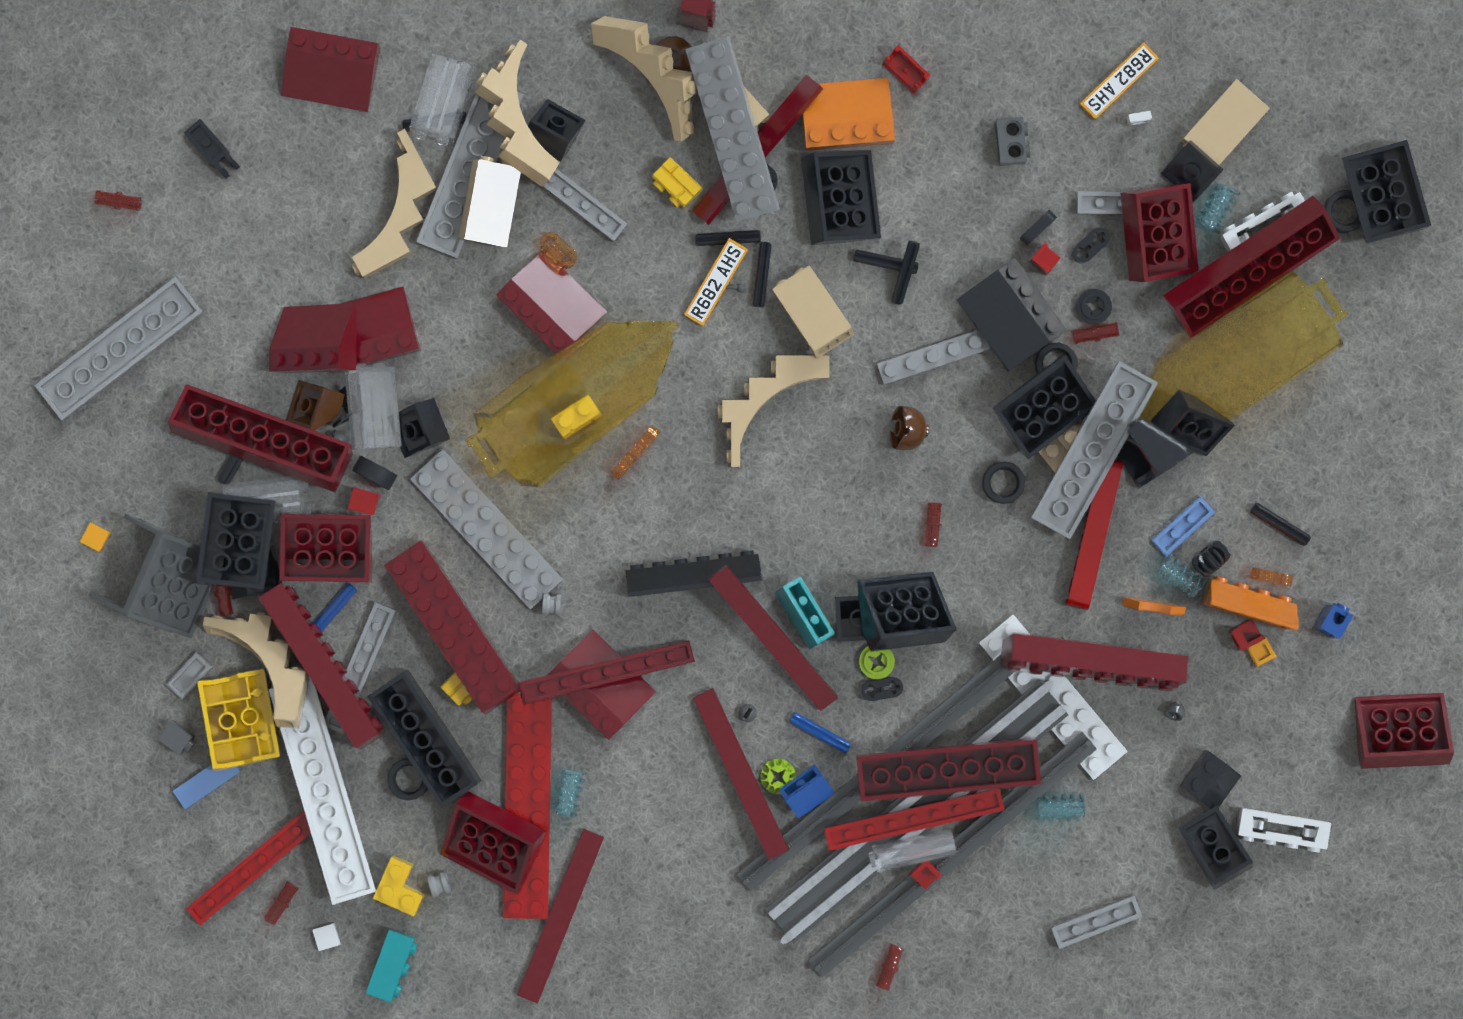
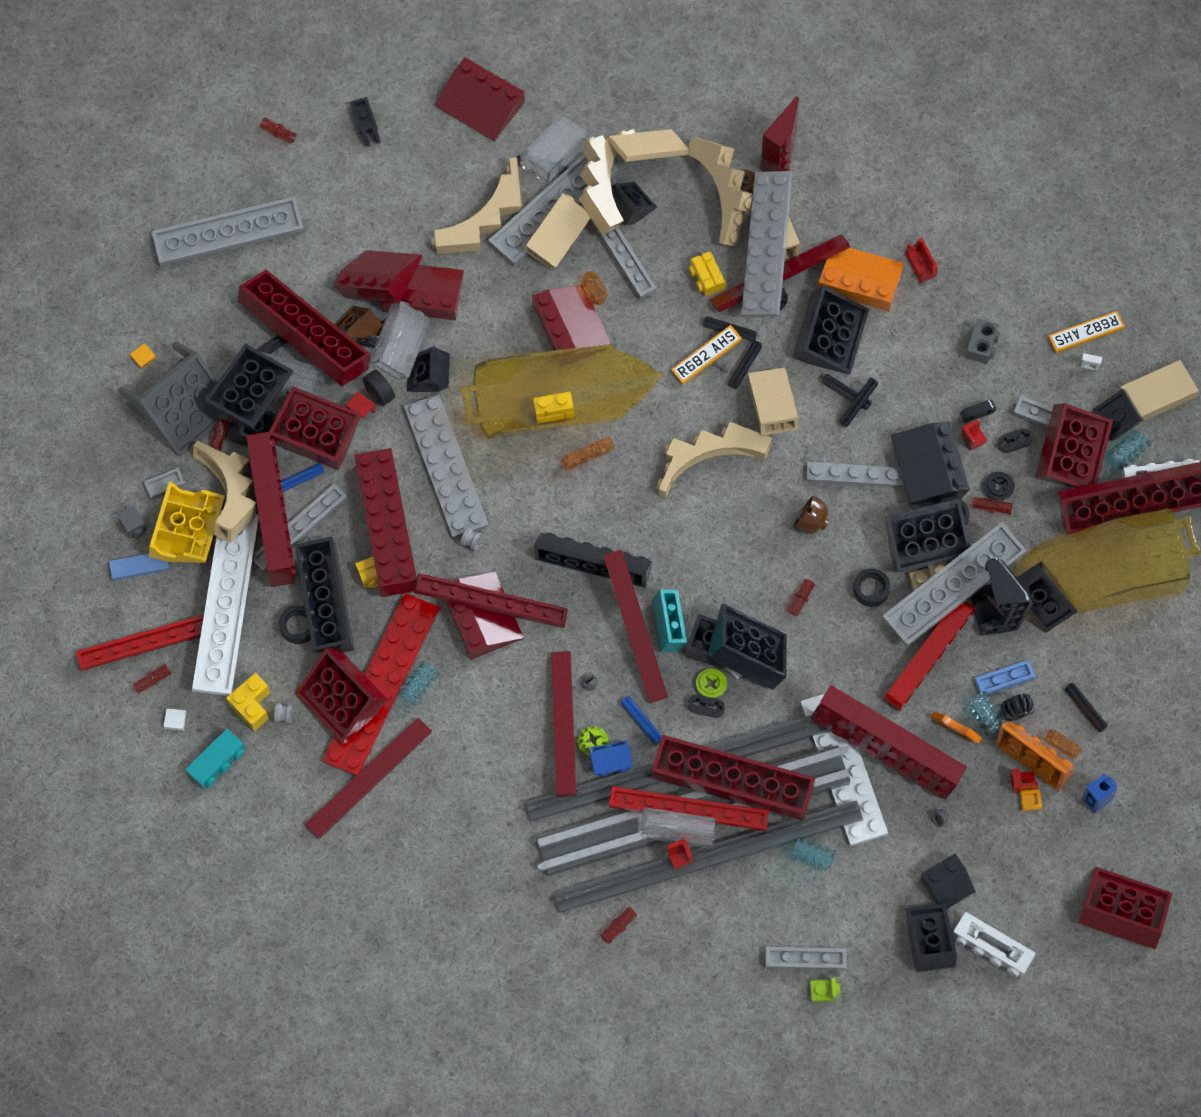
camera: 25 degrees right, 20 degrees down
none -> tan tile [608,129,689,162]
none -> lime bracket [810,977,840,1002]

